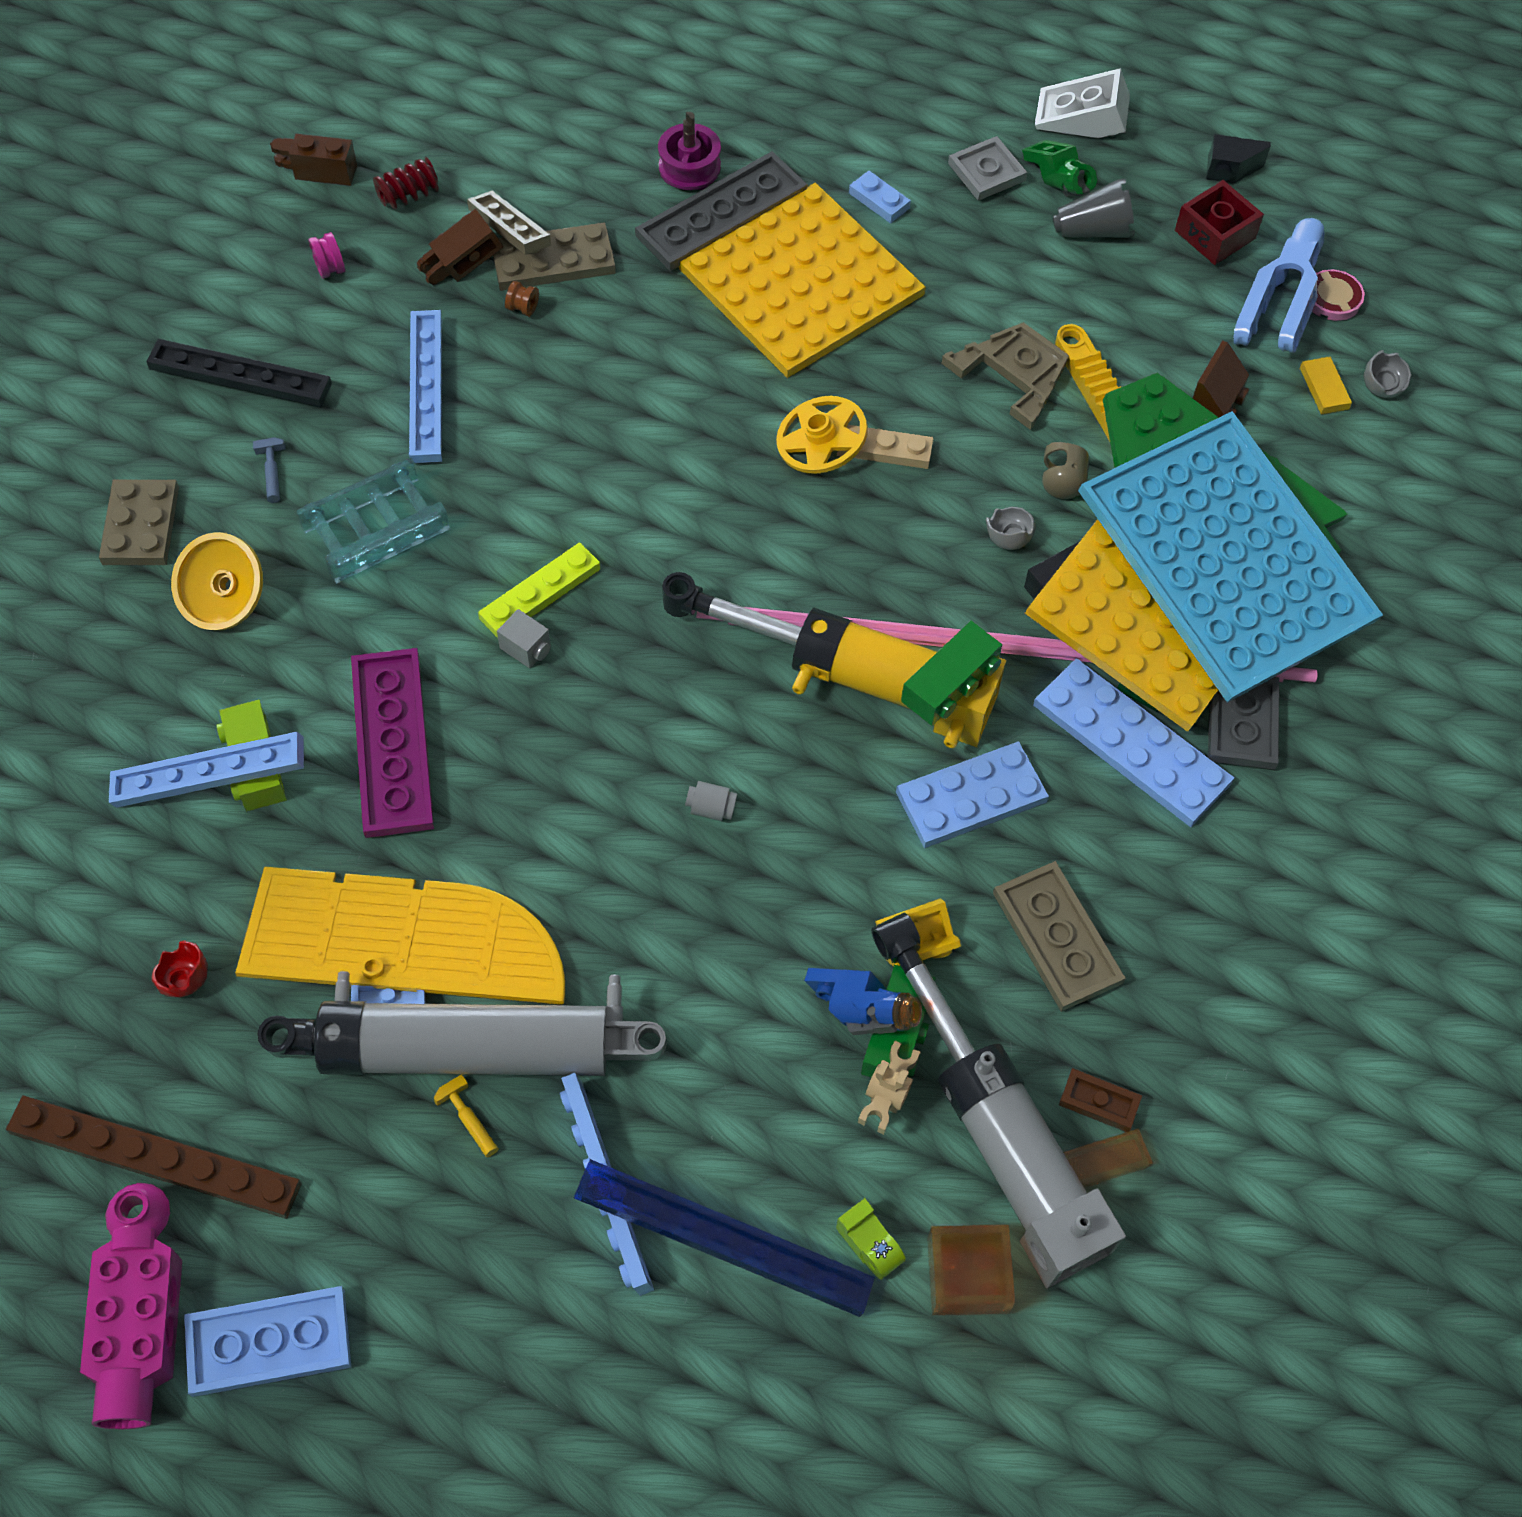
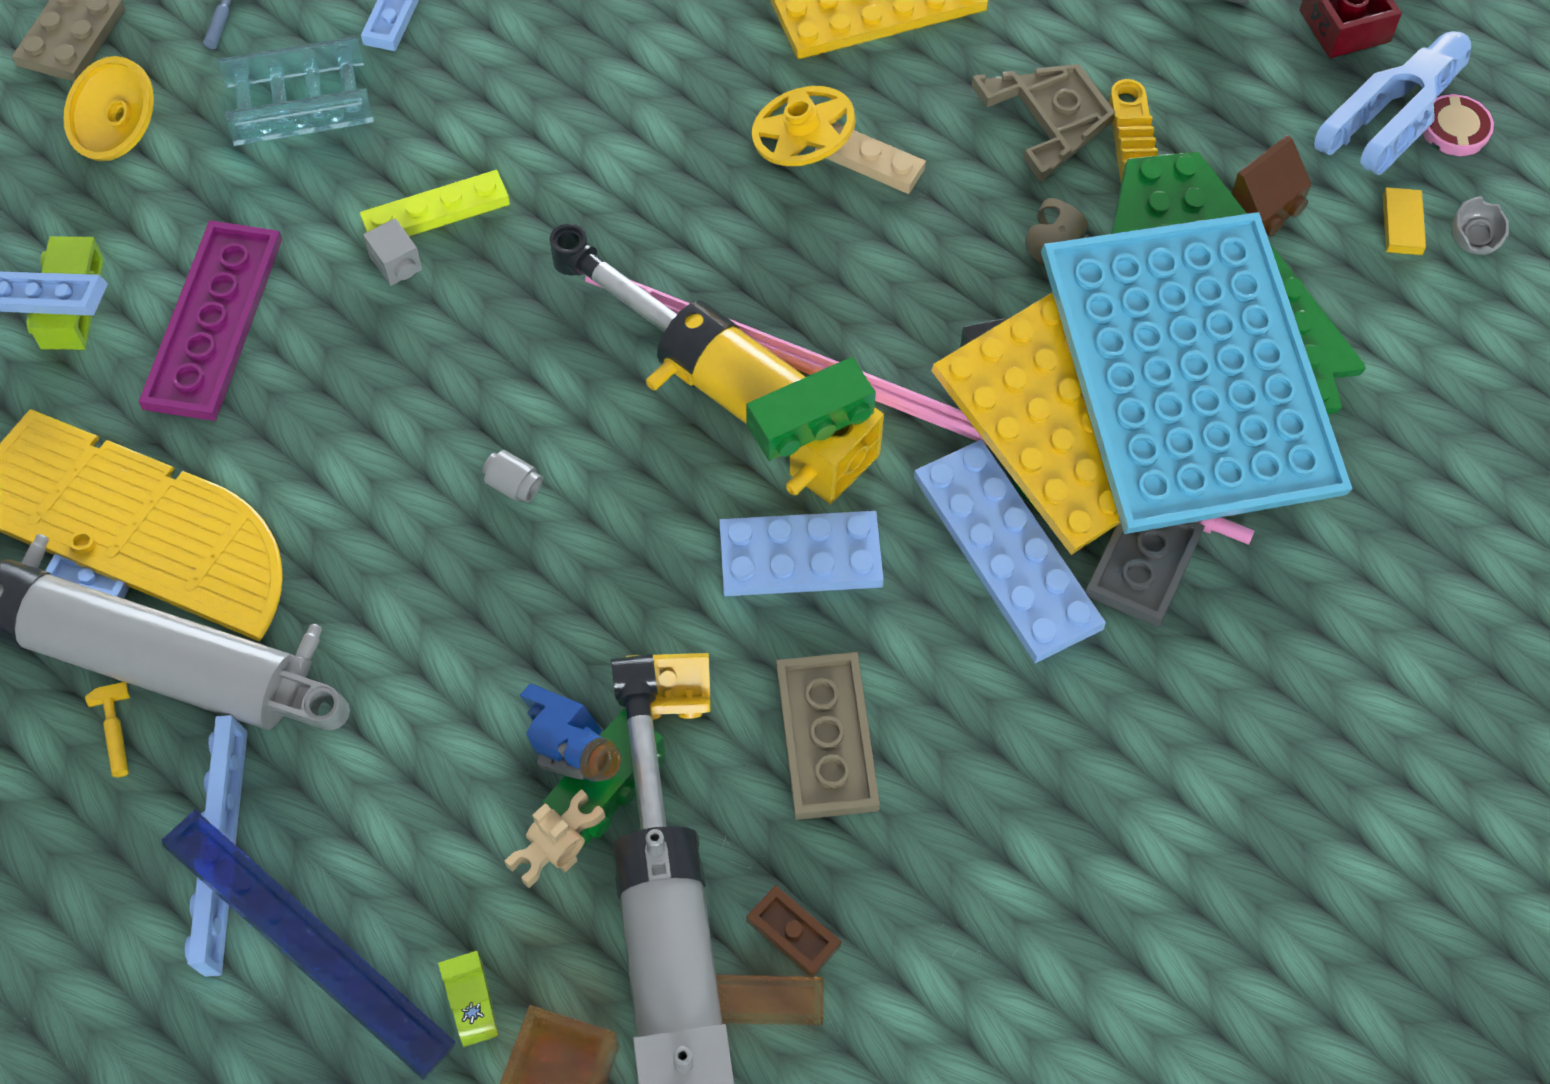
camera: 20 degrees right, 0 degrees up
light grey hair [986,506,1036,551] -> none

